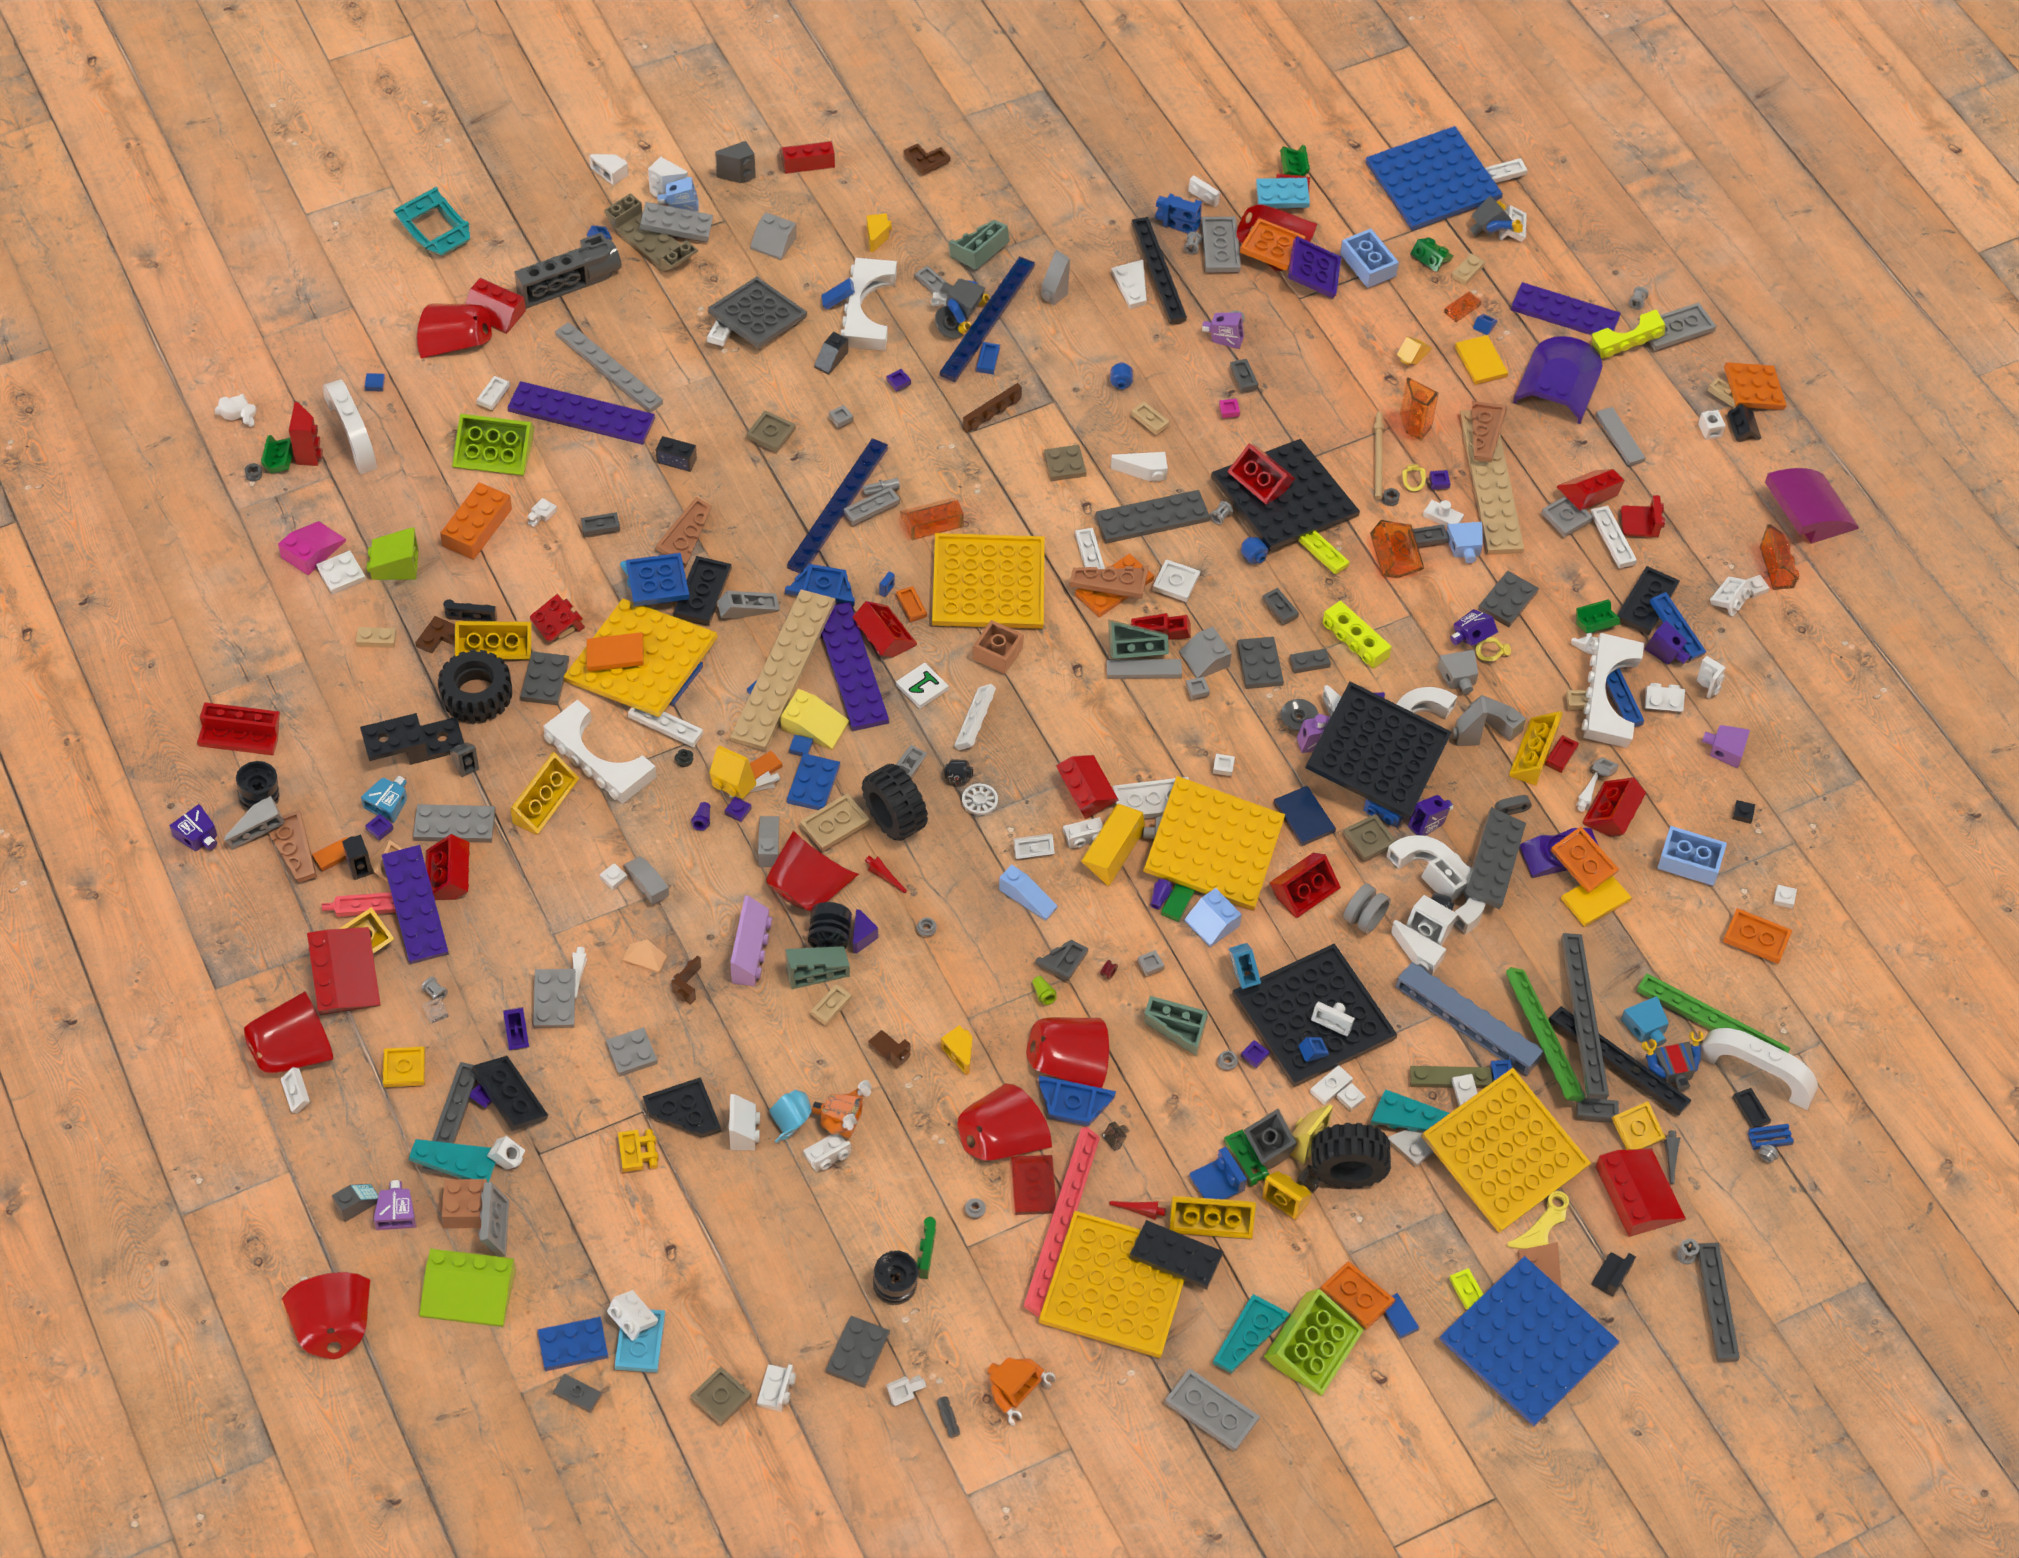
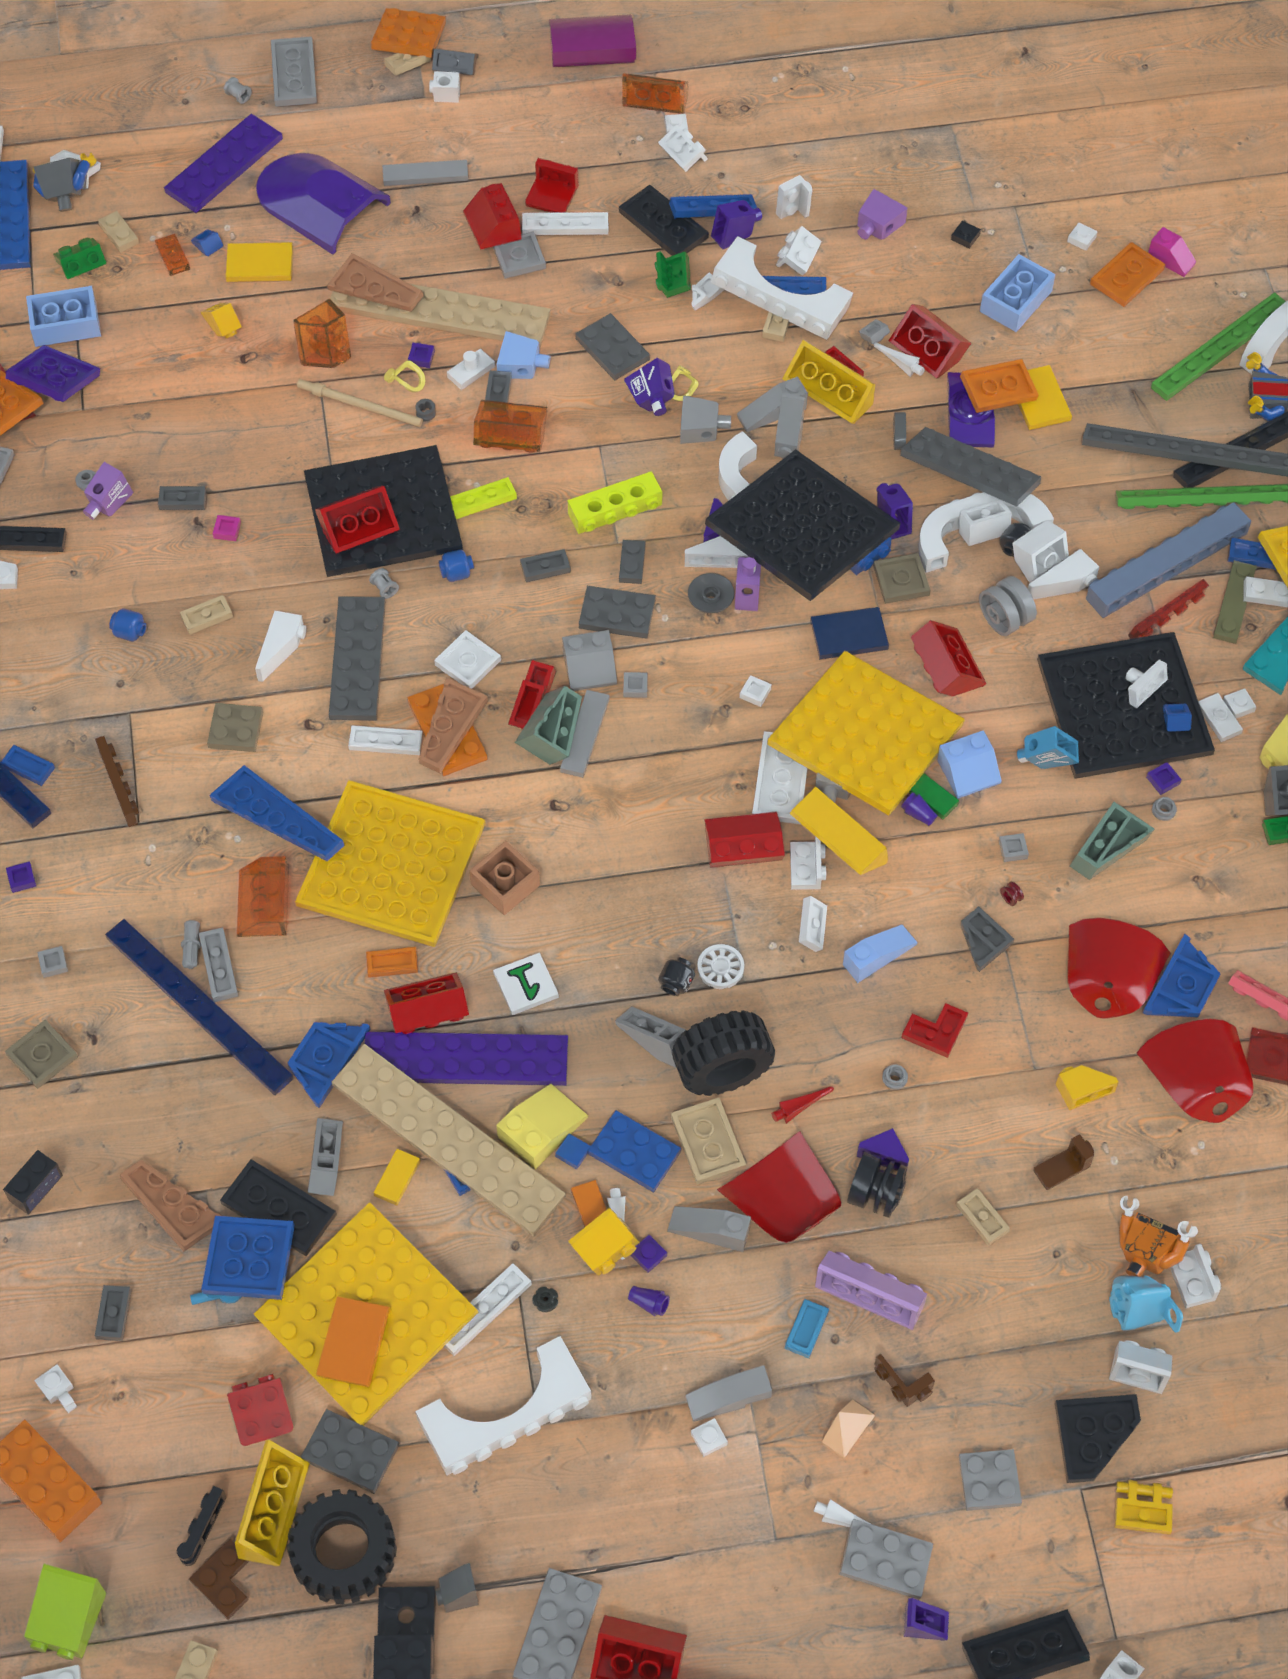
camera: 70 degrees left, 5 degrees up
yellow slope [510,752,580,835] -> none
sand green wedge [785,946,850,989] -> none
blue tile [879,571,895,597] -> none
white plate [954,684,996,750] -> none
lime cone [1032,976,1057,1005] -> none
clear smoke tile [1102,1121,1129,1151] -> none
neon yellow arch [1592,309,1665,359] -> none
dark azure torso [1621,996,1669,1046] -> none
none -> blue wing [209,765,345,861]
none -> yellow tile [373,1149,421,1206]
none -> dark azure tile [784,1299,829,1359]
none -> red plate [901,1003,969,1058]
none -> clear red plate [1128,579,1209,639]
none -> dark pink slope [1148,227,1196,277]

